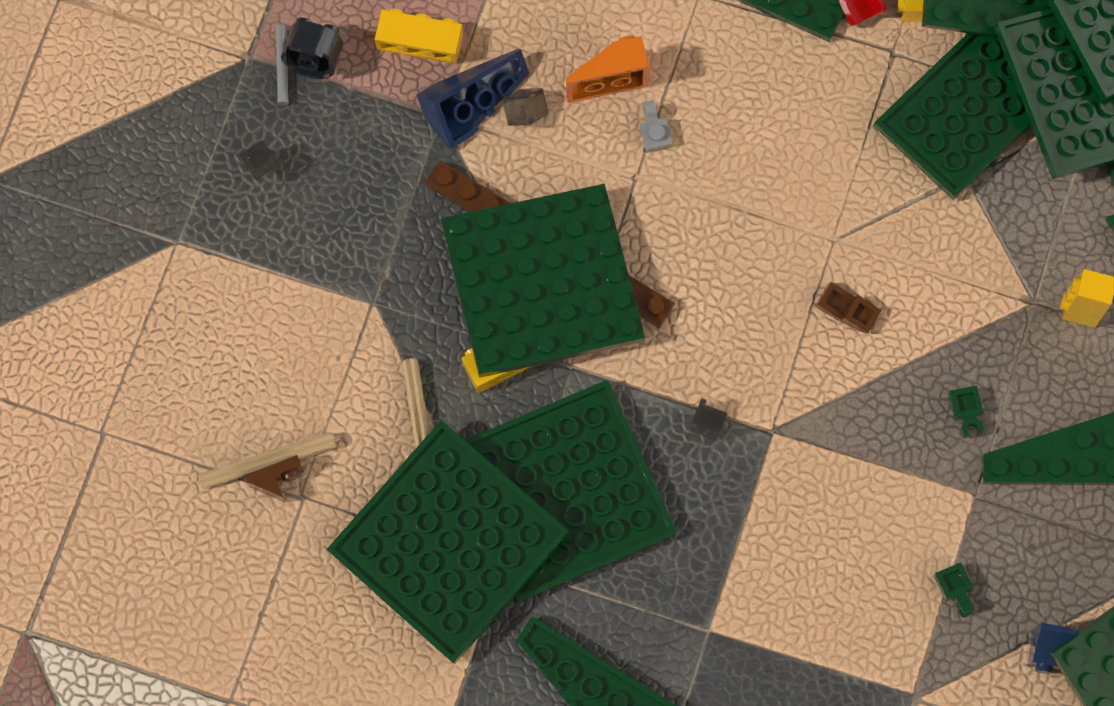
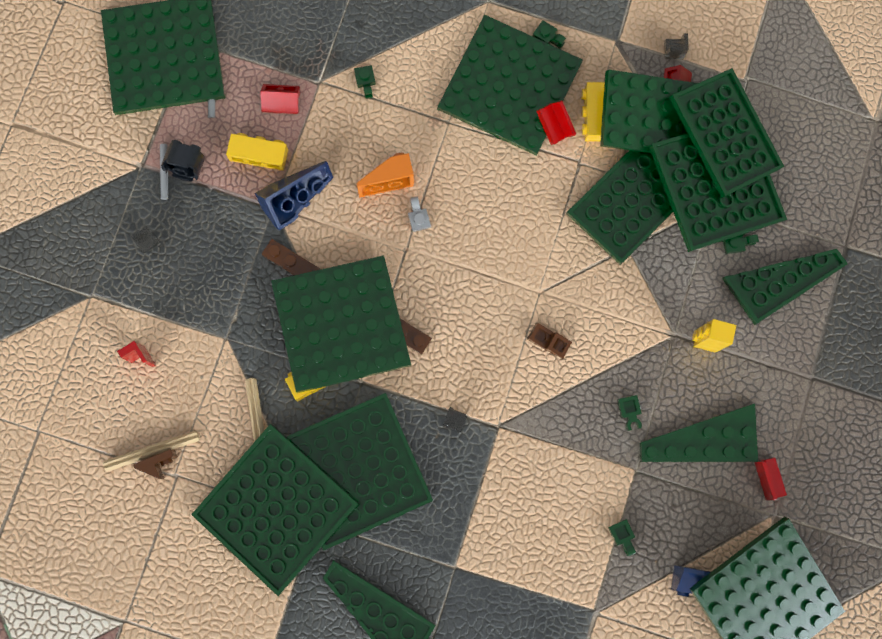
camera: 10 degrees left, 5 degrees up
clear smoke panel [502,88,548,126] -> none
none -> red panel [117,341,156,367]

